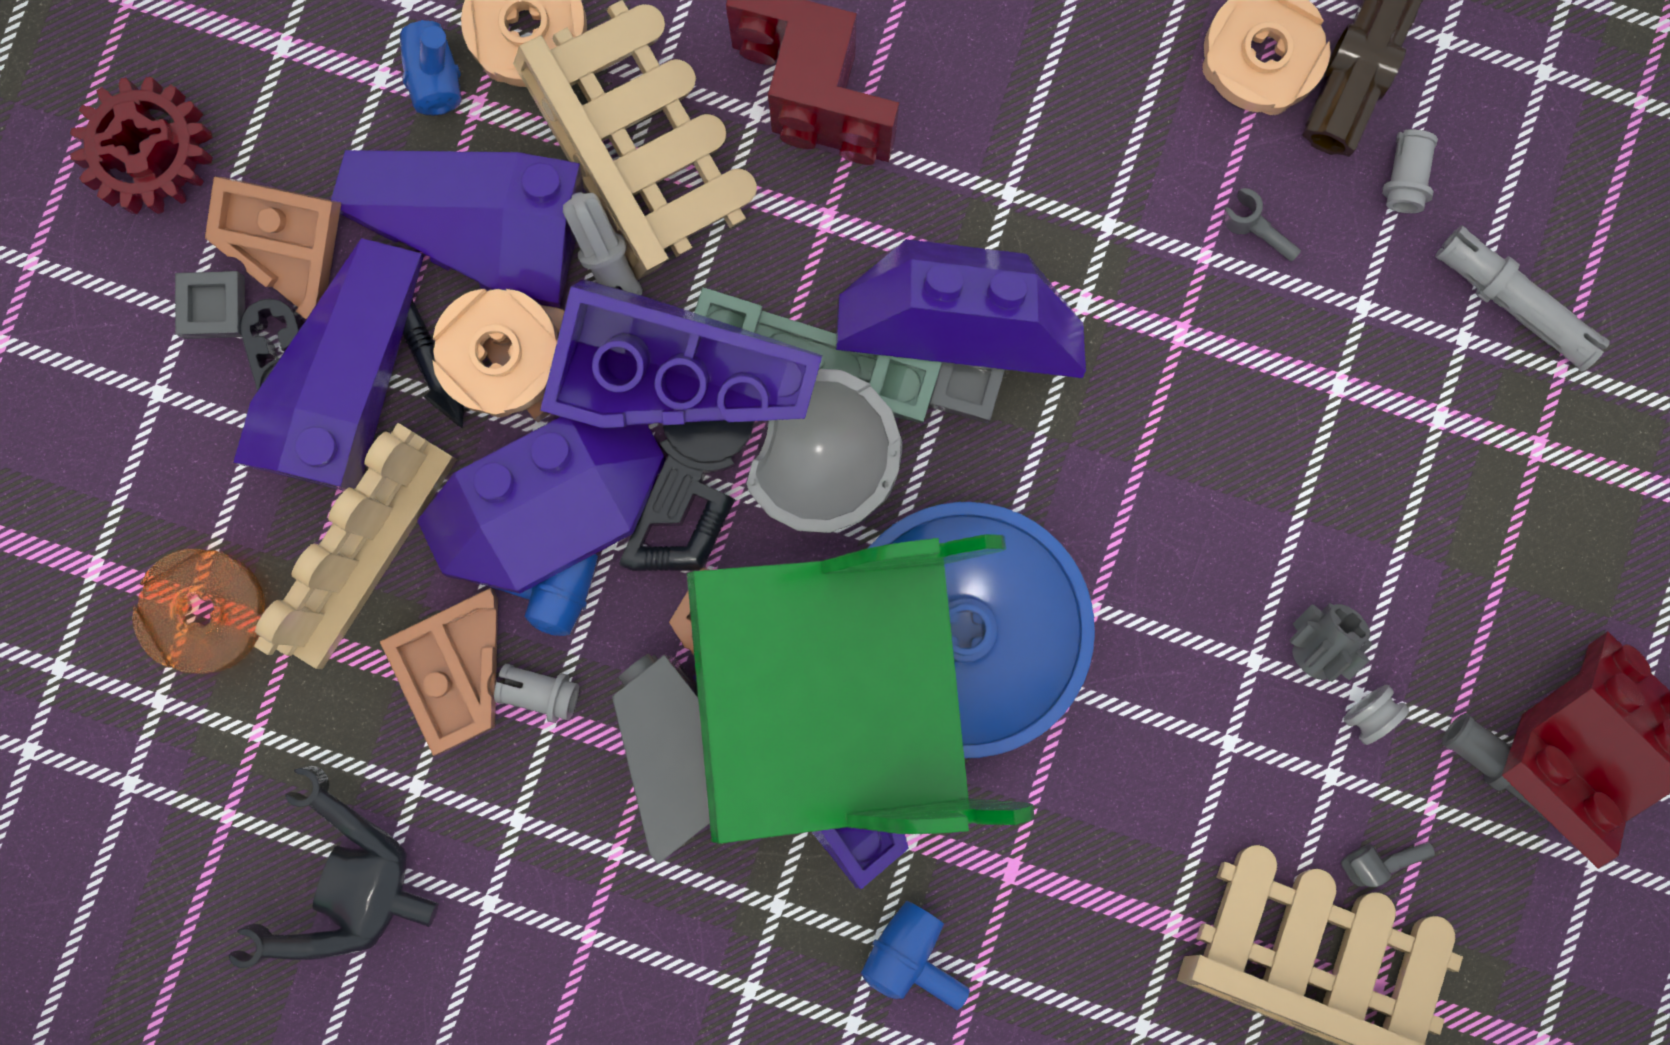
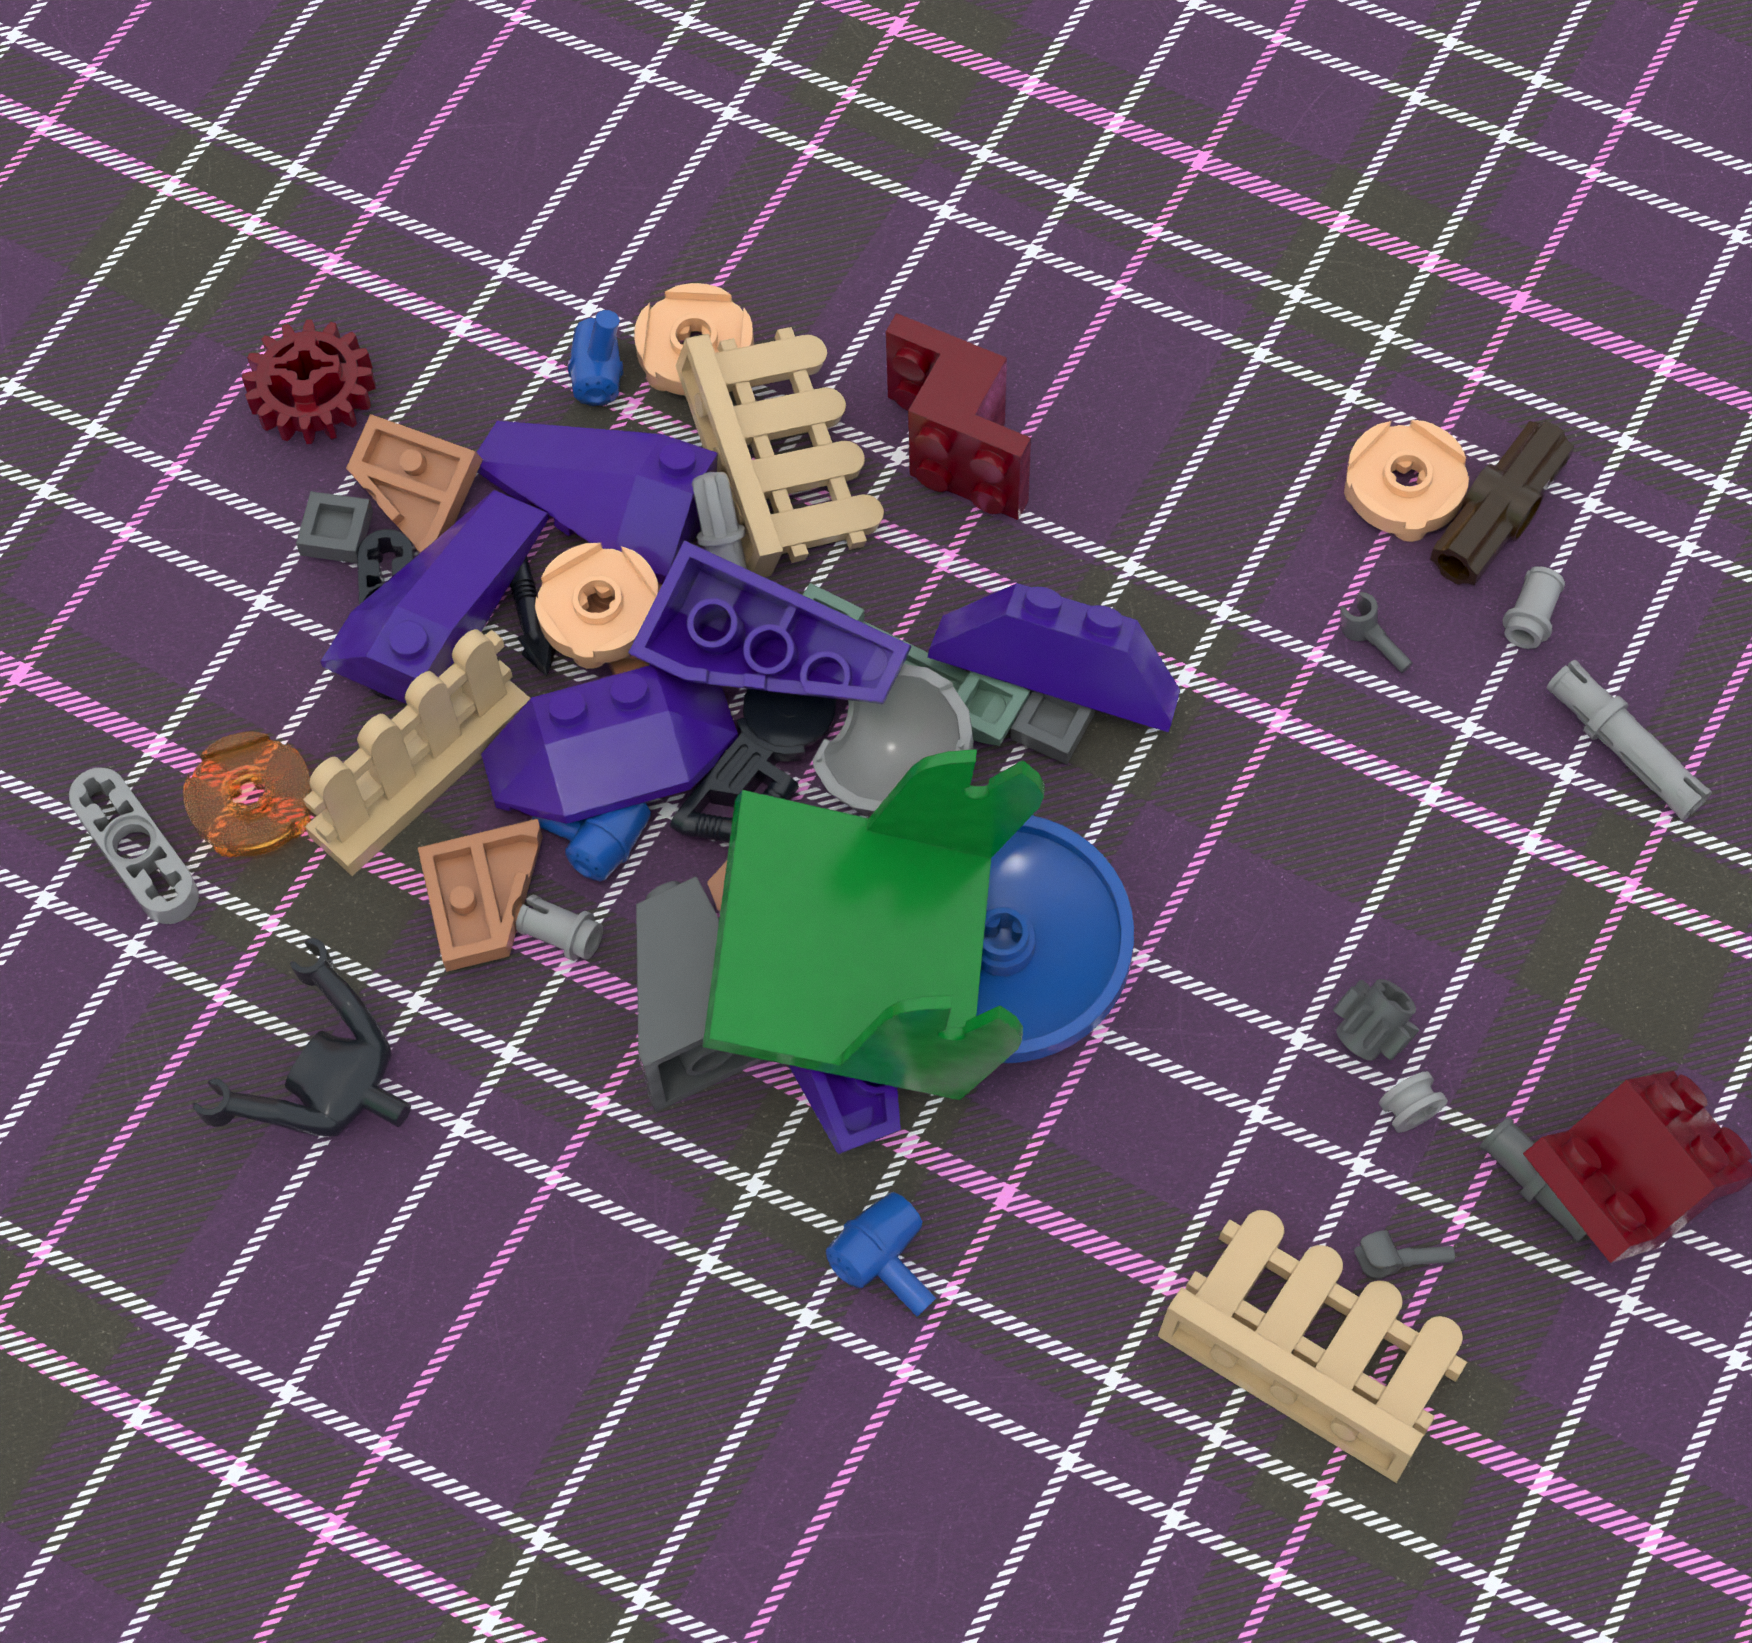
camera: 15 degrees right, 20 degrees down
none -> light grey beam [69,767,199,924]

